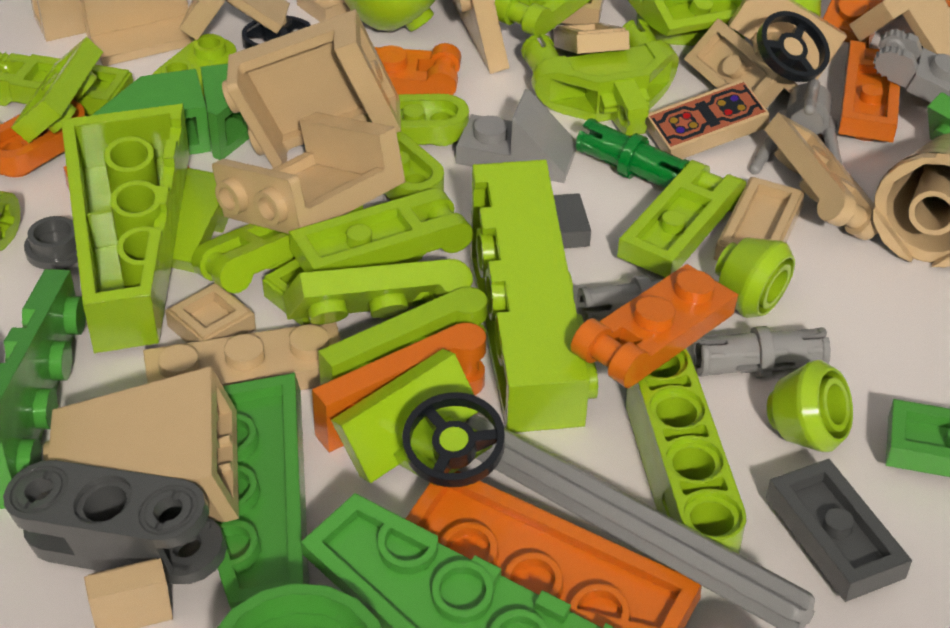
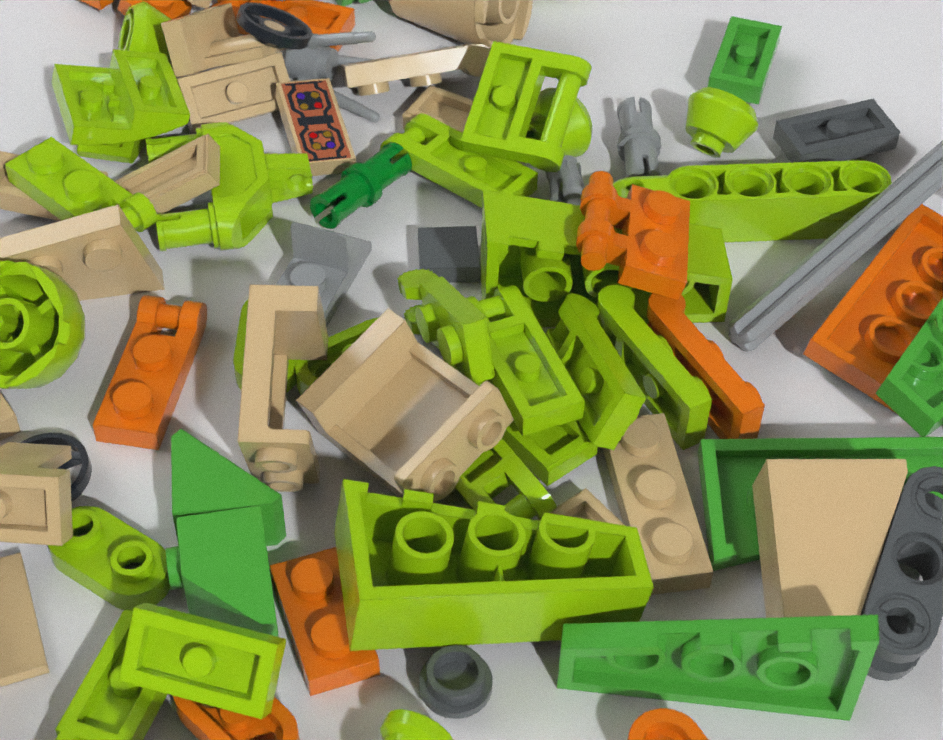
camera: 85 degrees left, 5 degrees up
lime piece [331,349,505,487] -> none
orange plate [571,264,739,388] -> none
none -> lime hinge [397,268,495,384]
none -> lime plate [460,41,592,172]
none -> orange plate [576,171,690,300]

